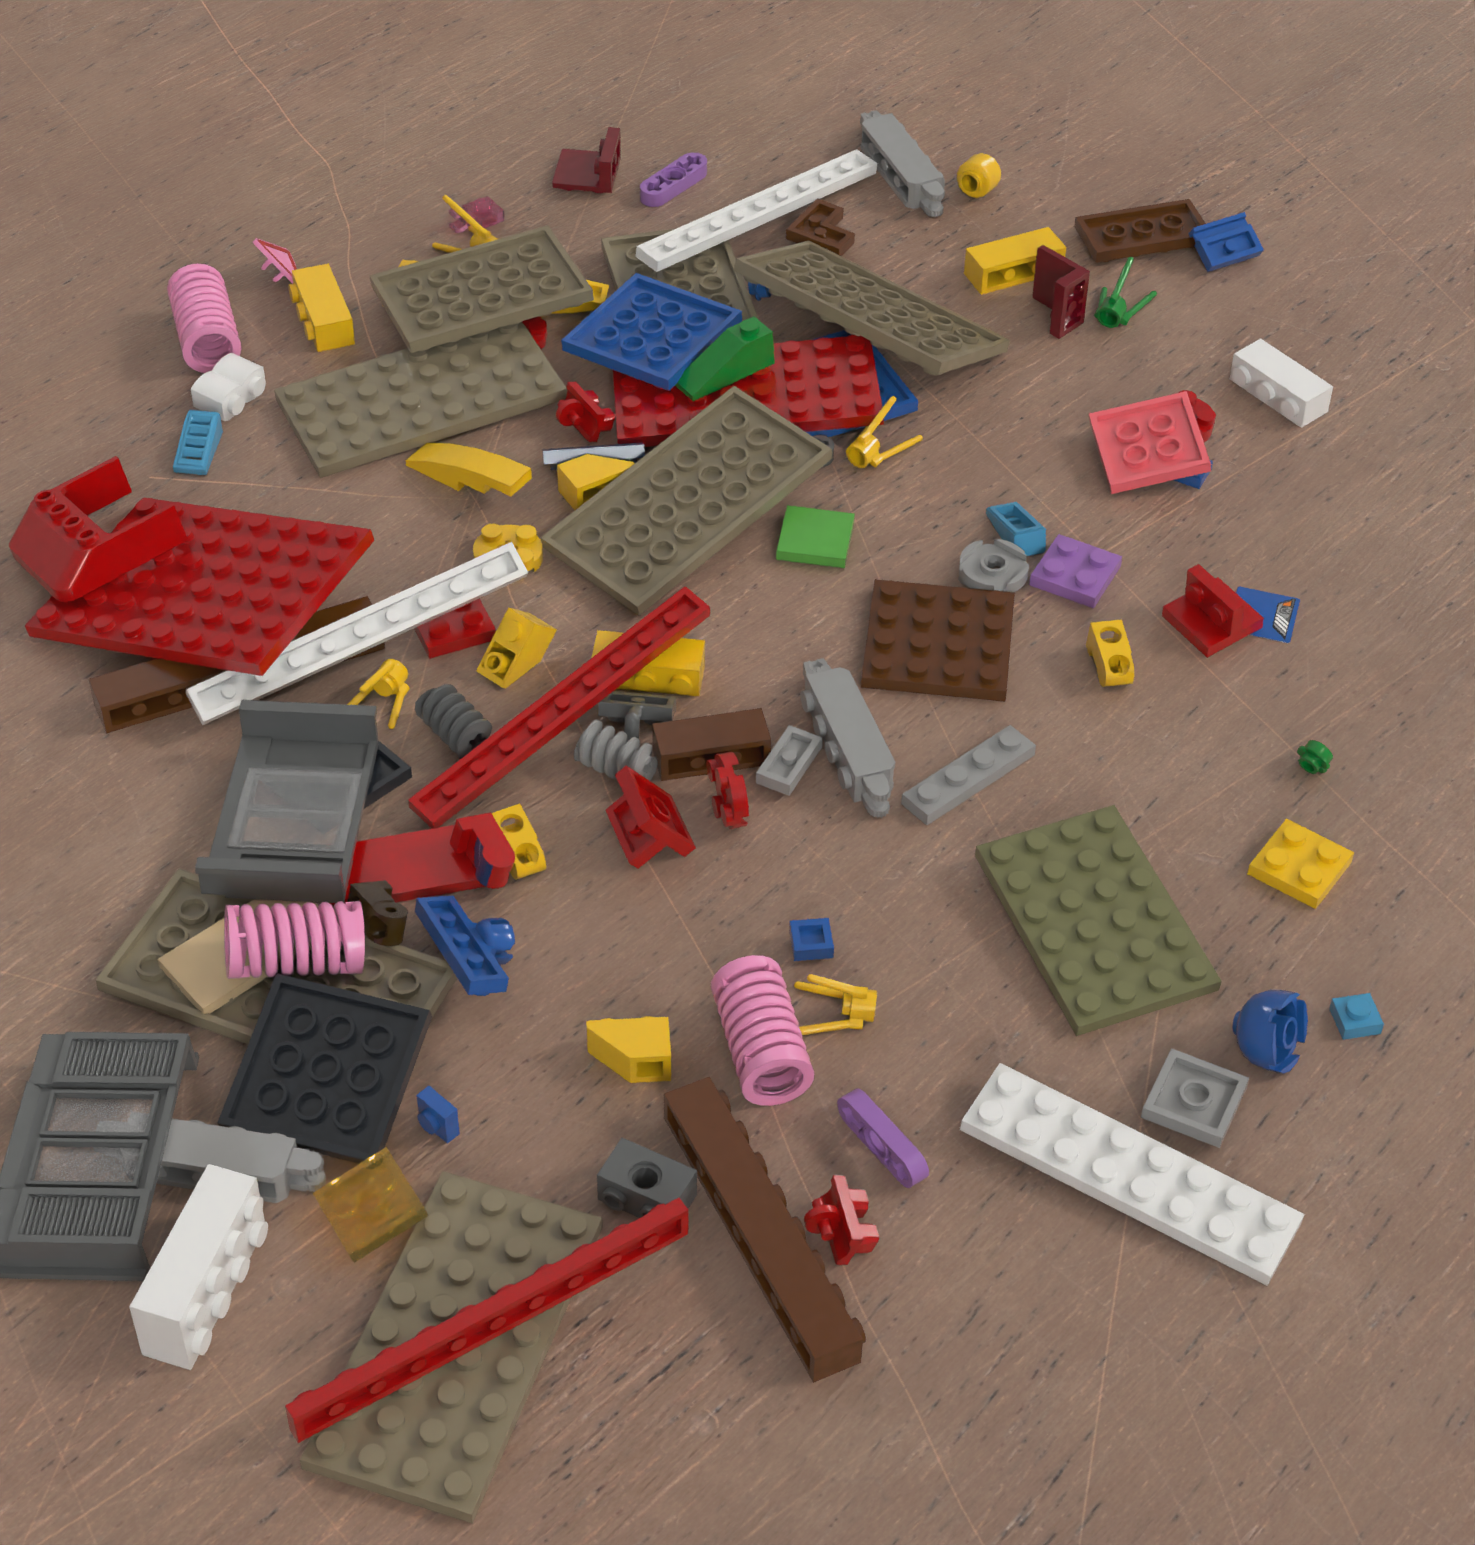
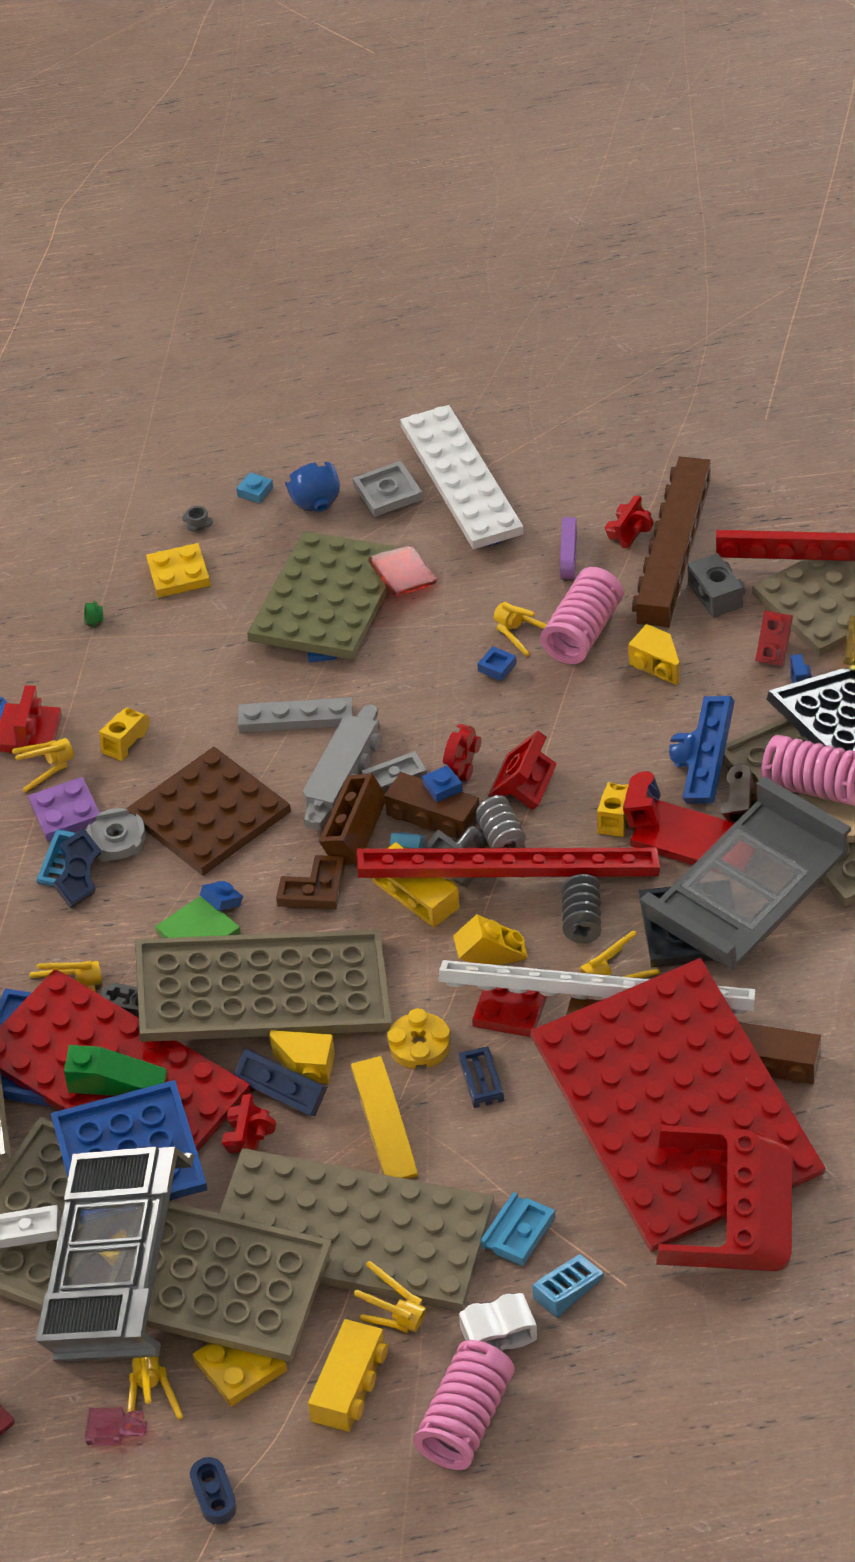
camera: 135 degrees left, 0 degrees up
bright pink piece [253,238,297,284] -> none
none -> yellow plant [12,738,74,792]
none -> dark grey piece [36,1146,195,1362]
none -> dark blue tile [53,828,102,908]
none -> dark grey plate [182,506,213,532]
none -> dark blue plate [190,1457,237,1524]
none -> blue plate [200,881,243,911]
none -> reddish brown plate [276,855,345,909]
none -> reddish brown brick [319,773,385,864]
none -> yellow plant [354,1261,427,1333]
none -> clear red piece [368,544,437,596]
none -> dark azure plate [390,832,427,848]
none -> blue plate [422,765,463,802]
none -> dark blue tile [458,1046,505,1108]
none -> dark azure plate [481,1192,556,1266]
none -> red hips [755,610,793,666]

